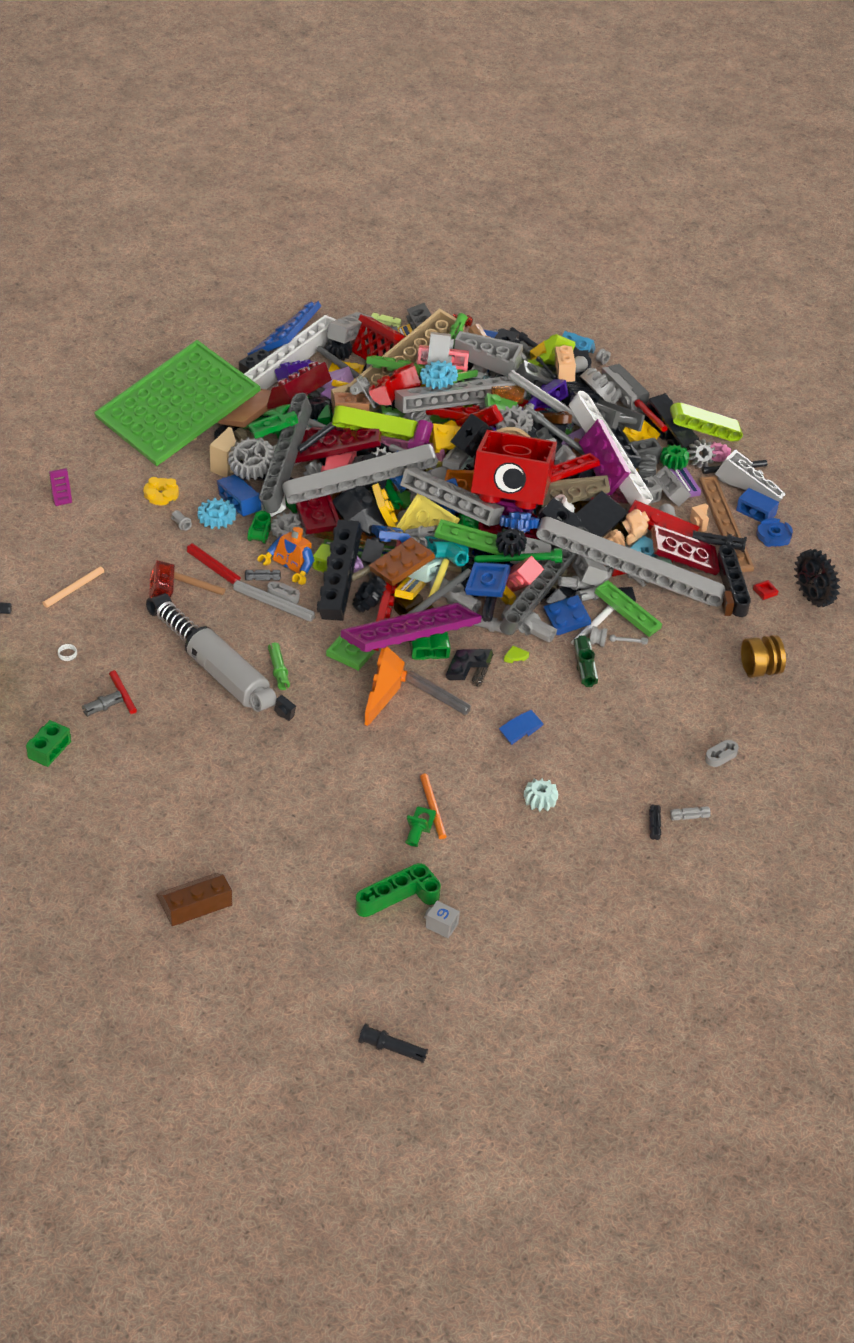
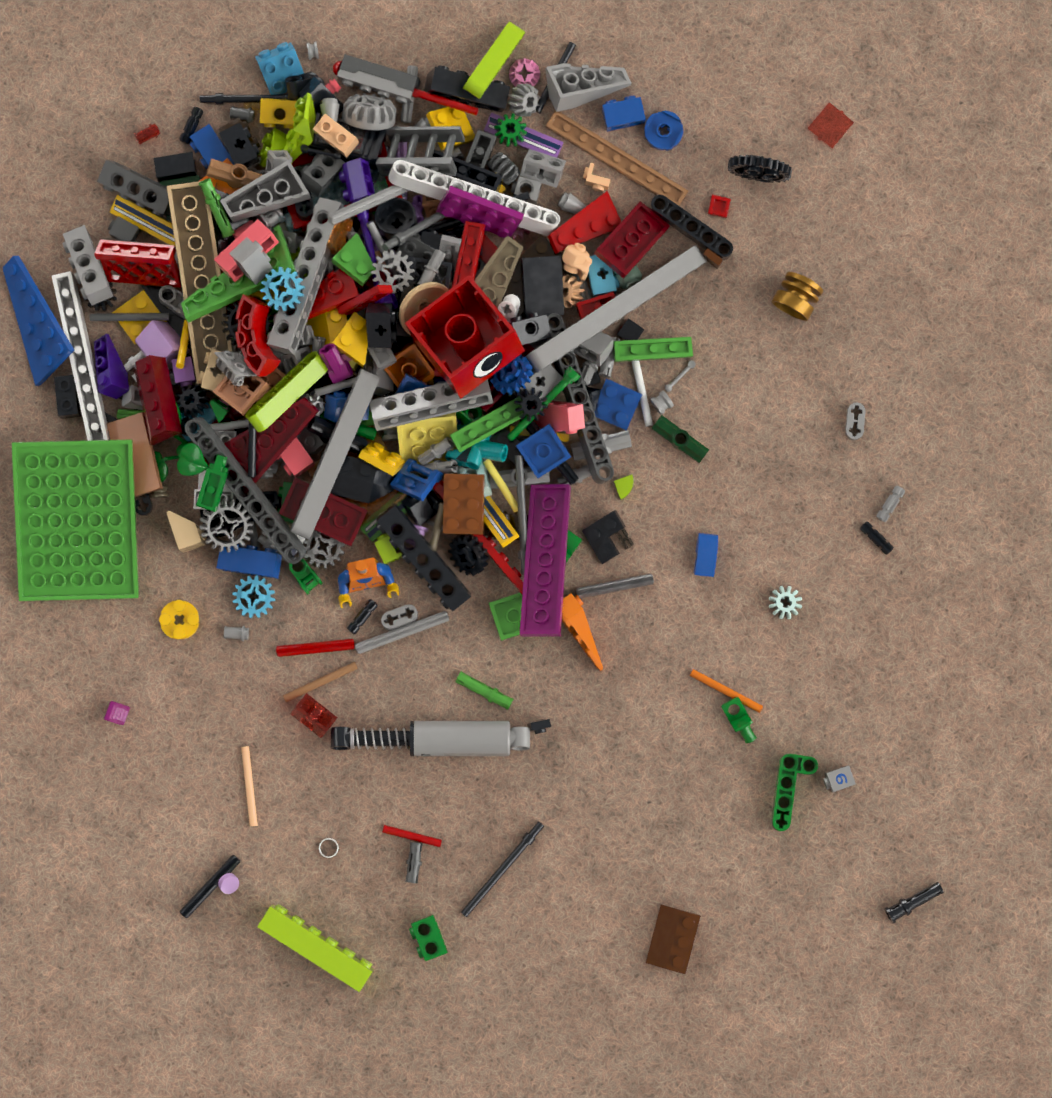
camera: 50 degrees left, 40 degrees up
yellowish green axle [371,313,401,328] -> none
reddish brown piece [542,411,572,424] -> none
black pin [692,530,747,552] -> none
none -> black bar [461,821,544,917]

